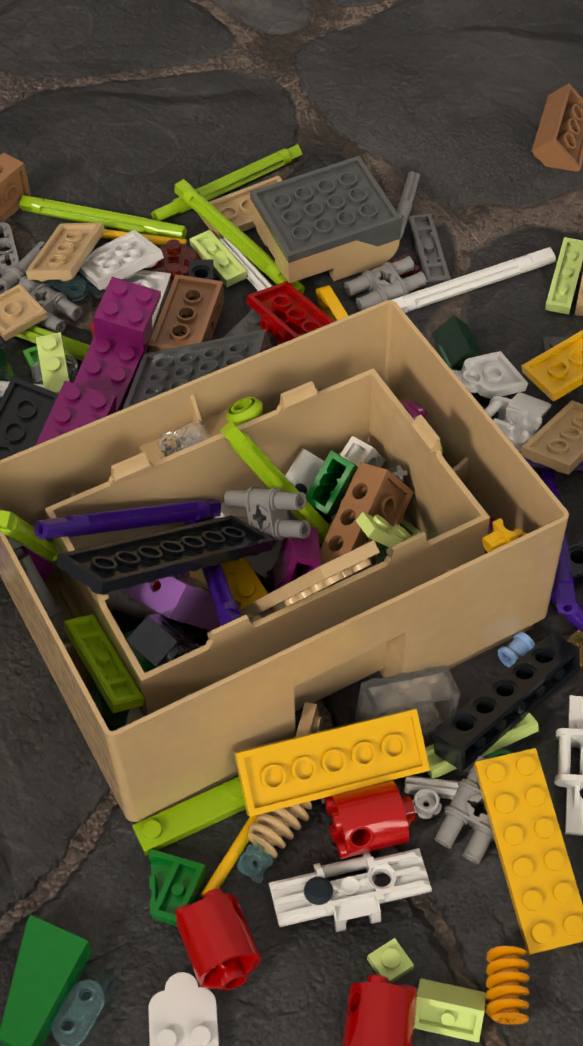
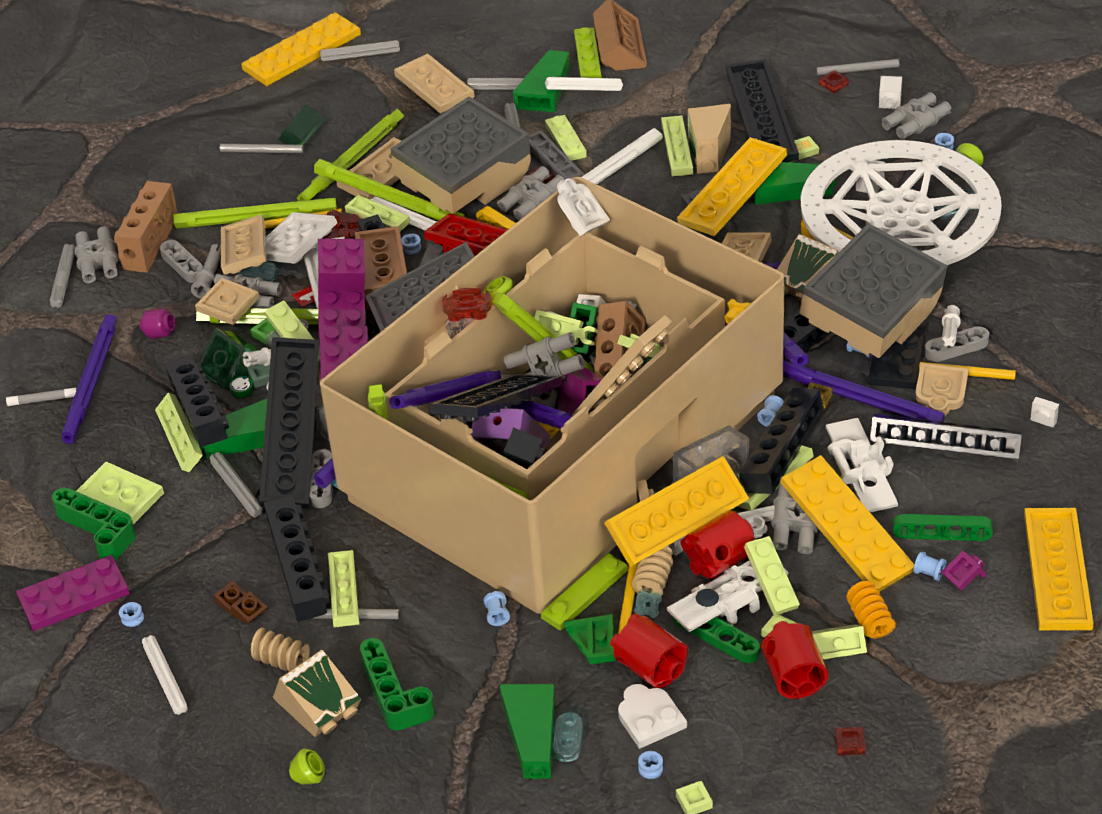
camera: 20 degrees left, 10 degrees down
none -> light grey bar [220,144,304,153]
none -> yellow plate [241,12,361,86]
none -> clear green brick [279,104,326,146]
none -> light grey axle [320,40,400,62]
none -> tan plate [394,54,474,114]
none -> light blue bush [401,234,422,255]
none -> clear red plate [442,288,492,321]
none -> light grey axle [467,78,524,90]
none -> light blue bush [484,591,510,626]
none -> green slope [513,50,570,113]
none -> yellowish green plate [534,310,598,345]
none -> white axle [545,77,623,91]
none -> yellowish green plate [545,115,587,161]
none -> white plate [557,178,610,236]
none -> lime plate [574,27,601,78]
none -> green beam [673,617,760,663]
none -> yellowish green plate [744,536,800,615]

